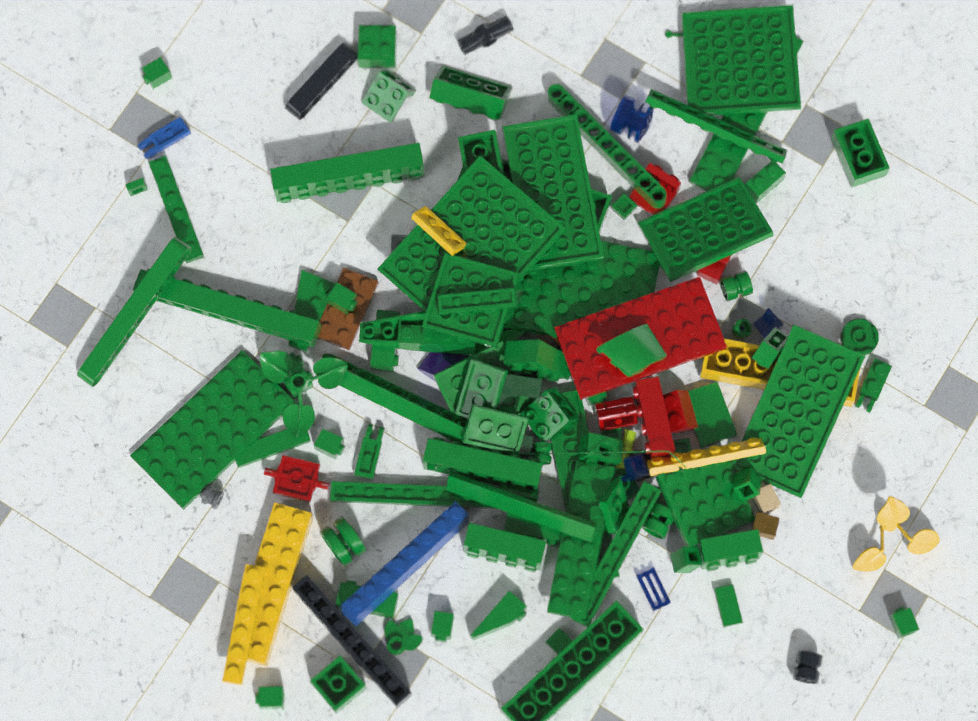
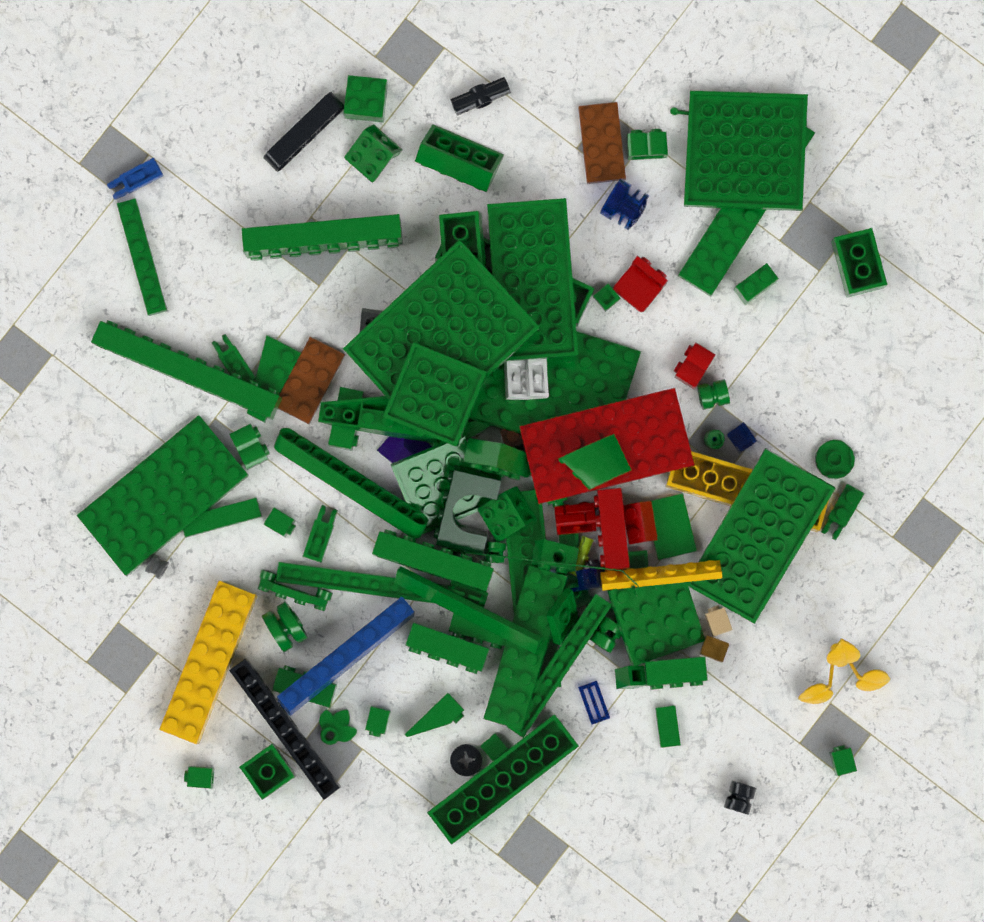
camera: 10 degrees right, 10 degrees up
green beam [77,237,191,387] -> none
green tile [125,177,147,197] -> none
green brick [141,57,172,89] -> none
yellow plate [222,564,266,686] -> none
green plant [260,351,348,438] -> none
red plate [264,455,330,503] -> none
green brick [327,283,358,315] -> none
yellow plate [411,206,467,256] -> none
green tile [437,287,517,315] -> none
green tile [455,358,508,419] -> none
green tile [462,404,529,455] -> none
green beam [548,84,667,209] -> none
green plate [638,177,774,283] -> none
green plate [645,89,787,164] -> none
green brick [733,467,761,502] -> none
green slope [752,327,788,369] -> none
none -> green hinge [212,334,256,383]
none -> green plate [257,569,333,611]
none -> black gear [450,744,482,776]
none -> white slope [504,359,549,400]
none -> dark orange plate [578,102,626,184]
none -> green brick [626,129,668,160]

